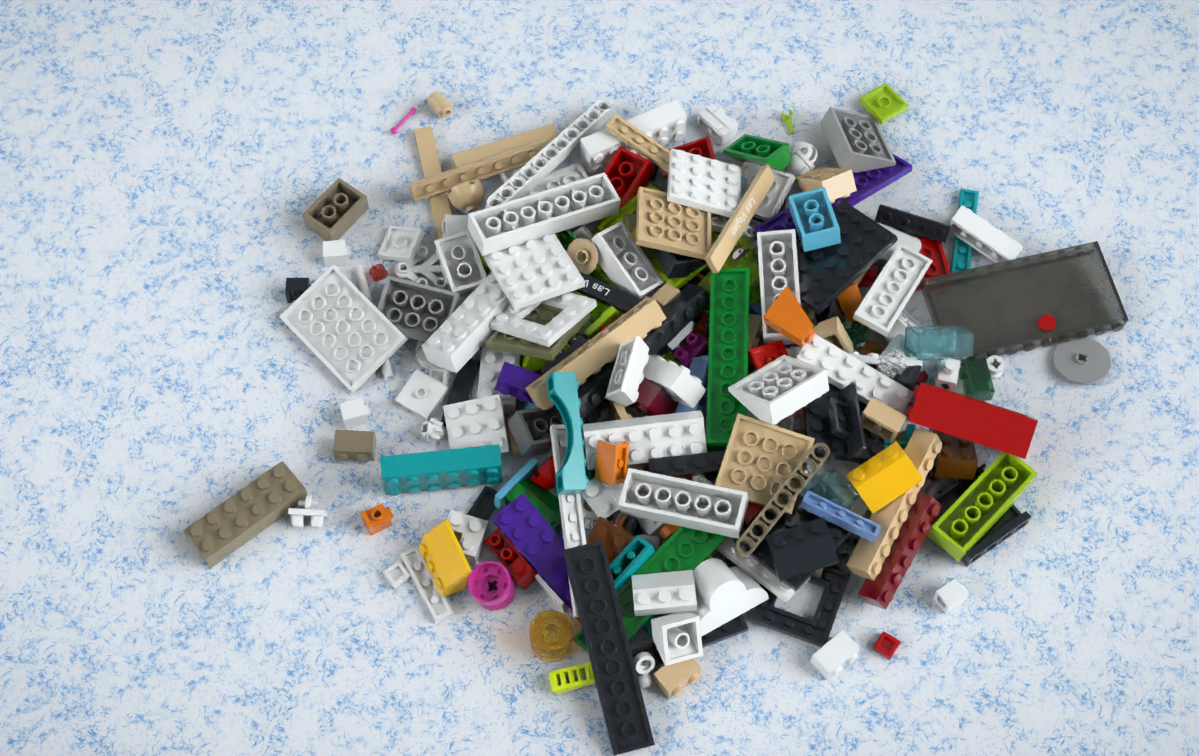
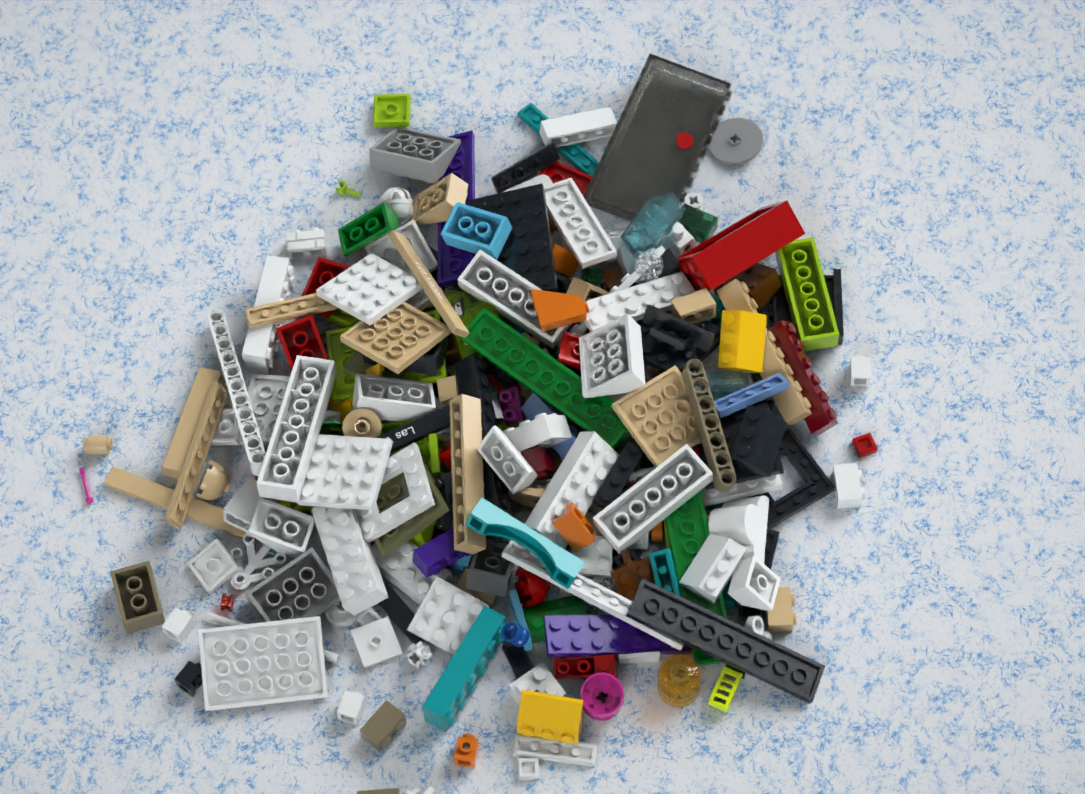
camera: 50 degrees left, 0 degrees up
none -> blue wheel [501,622,529,647]

